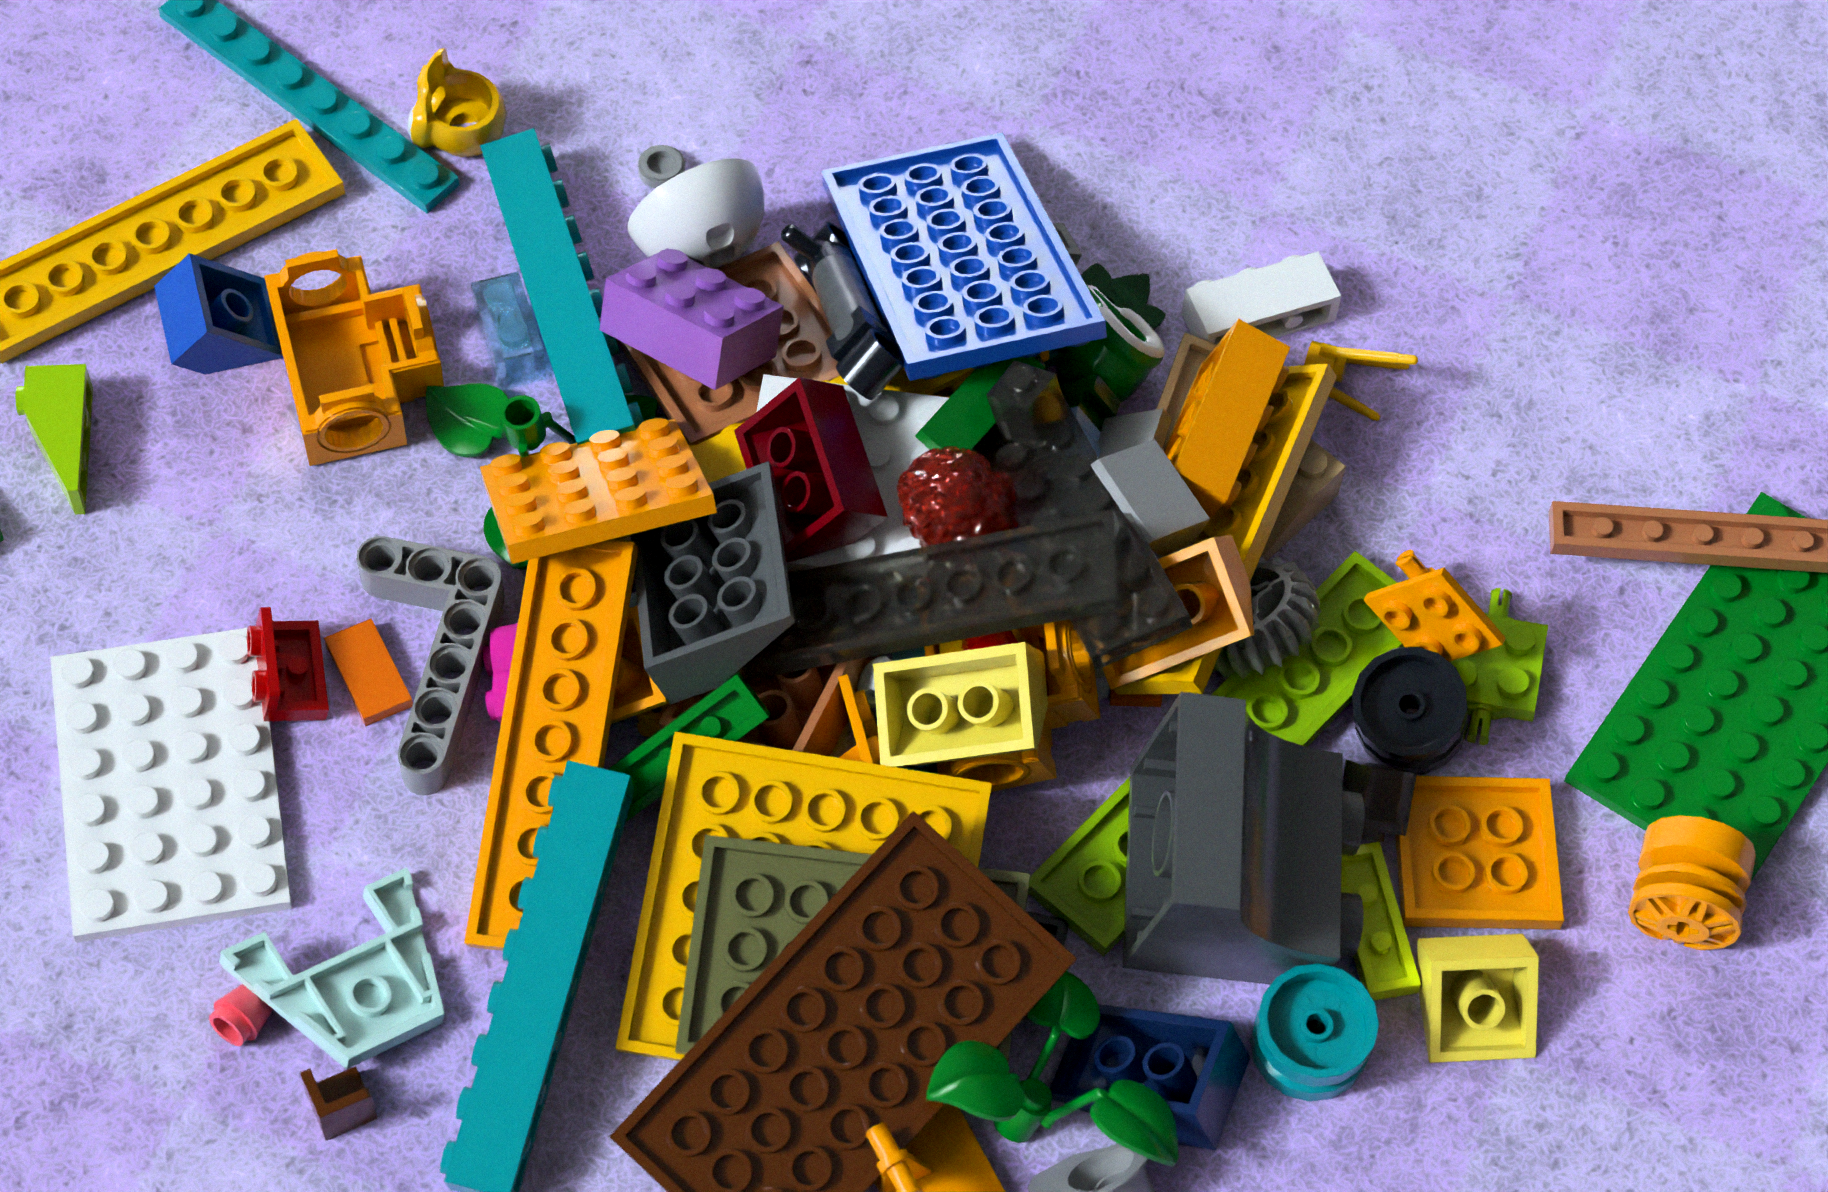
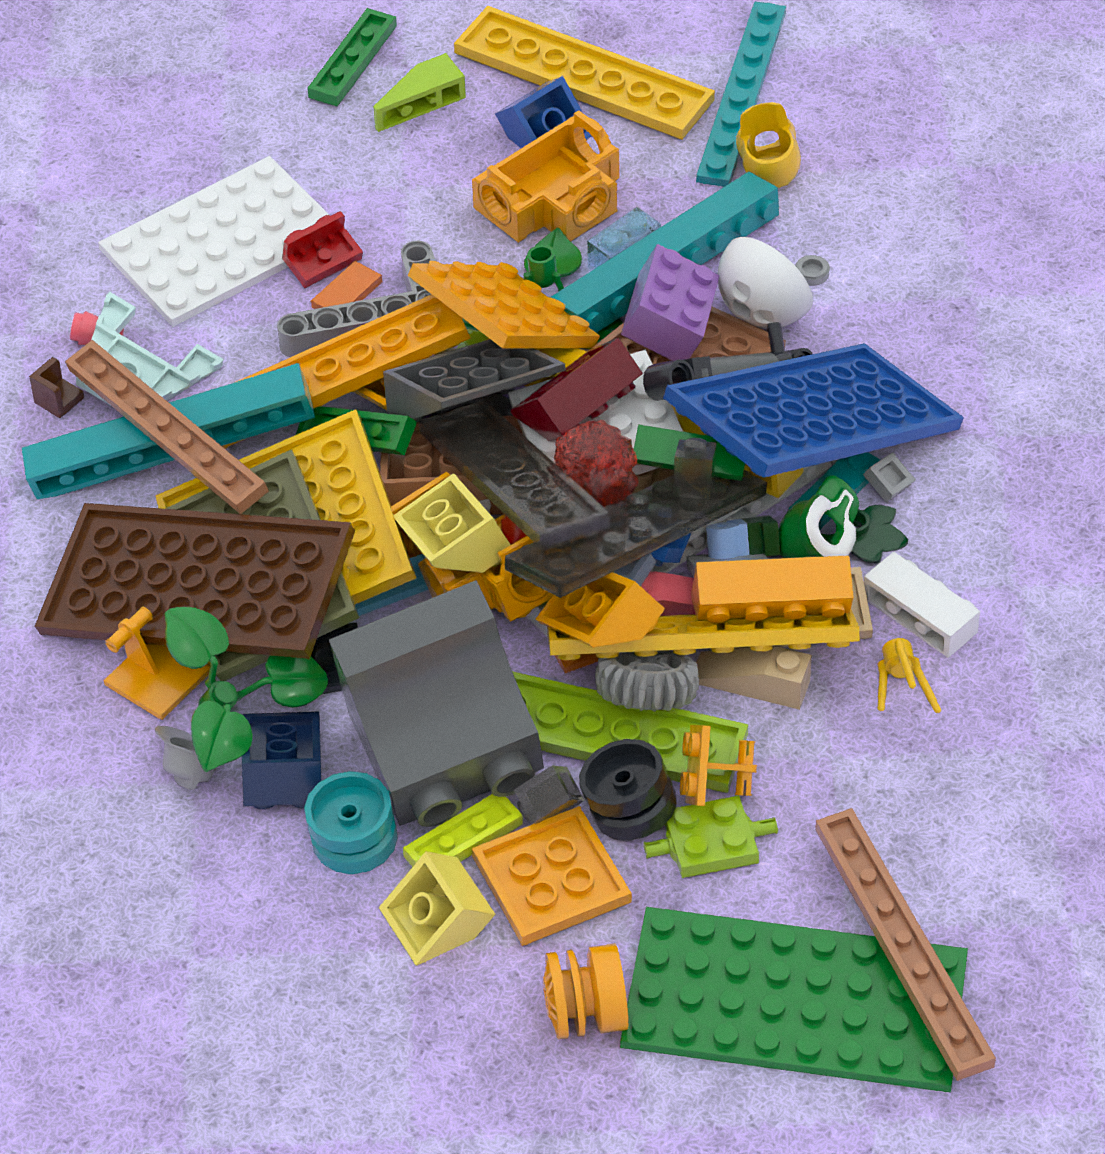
camera: 70 degrees right, 10 degrees down
light grey slope [1090,439,1210,557] -> none
none -> nougat plate [65,340,269,514]

